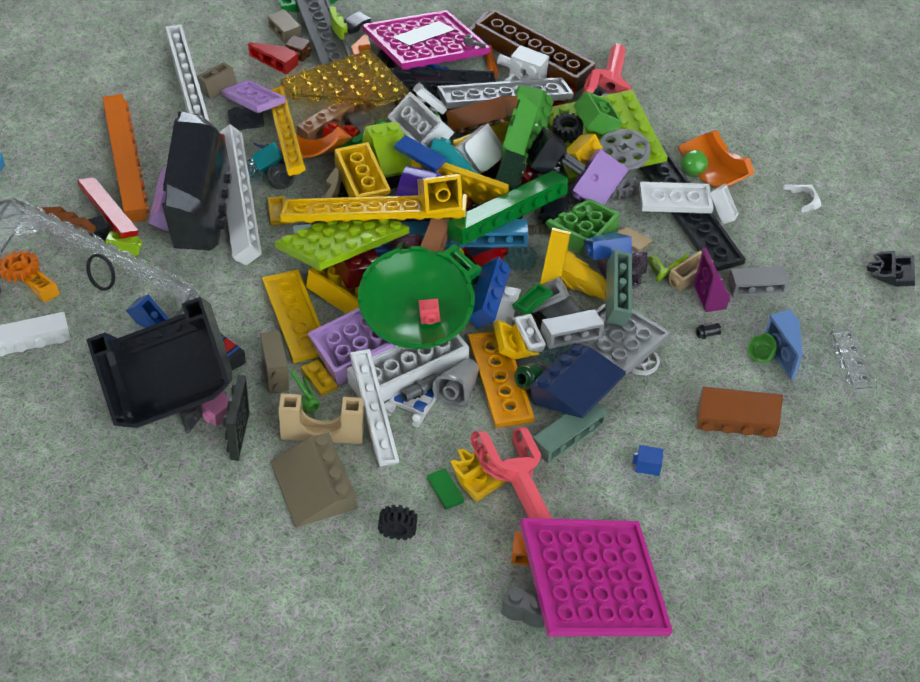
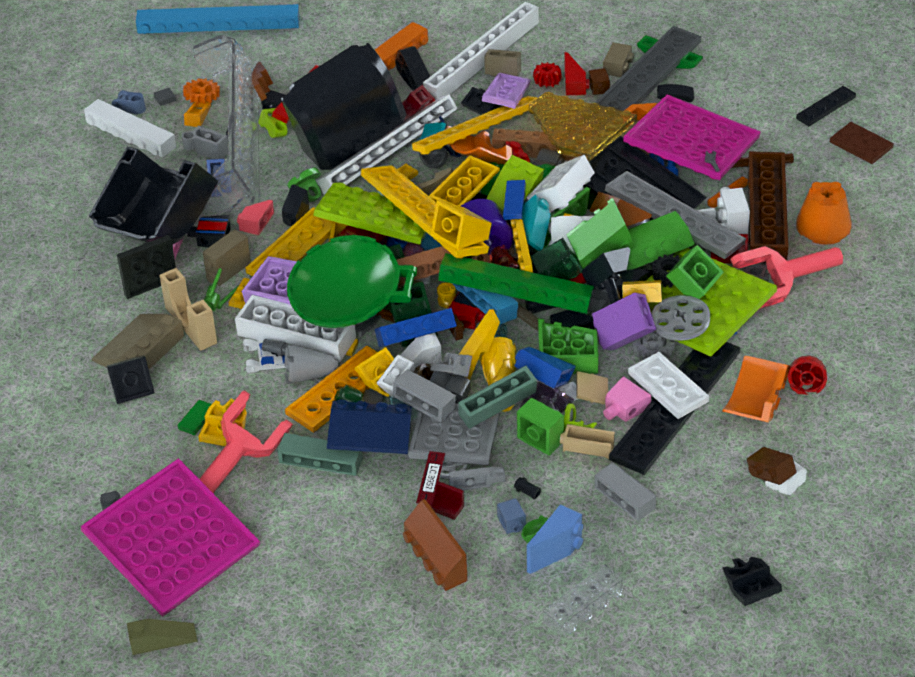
camera: 60 degrees right, 5 degrees down
lime slope [330,6,347,40] -> none
white tile [350,349,400,468] -> none
black tyre [378,505,418,540] -> none
white sticker [394,22,455,45] -> none
white plate [413,83,447,115] -> none
coral bracket [419,298,441,324] -> none
green tile [512,283,553,315] -> none
blue brick [632,445,664,476] -> none
bright green hair [680,150,708,177] -> none
magenta slope [694,248,730,312] -> none
white slope [710,184,738,224] -> none
none -> black plate [106,355,155,404]
none -> olive slope [127,619,197,655]
none -> light grey hinge [182,125,229,159]
none -> coral slope [237,200,274,235]
none -> black slope [282,184,310,226]
none -> bright green tile [287,167,321,202]
none -> black beam [395,46,430,91]
none -> sticker [416,451,445,505]
none -> dark red panel [430,481,465,520]
none -> light grey hinge [448,467,506,490]
none -> sand blue brick [497,498,526,534]
none -> bright green brick [517,398,564,456]
none -> red gear [533,62,562,88]
none -> bright pink torso [603,376,651,422]
none -> reddish brown brick [747,447,797,485]
none -> red cylinder [787,355,827,395]
none -> orange cone [796,182,852,245]

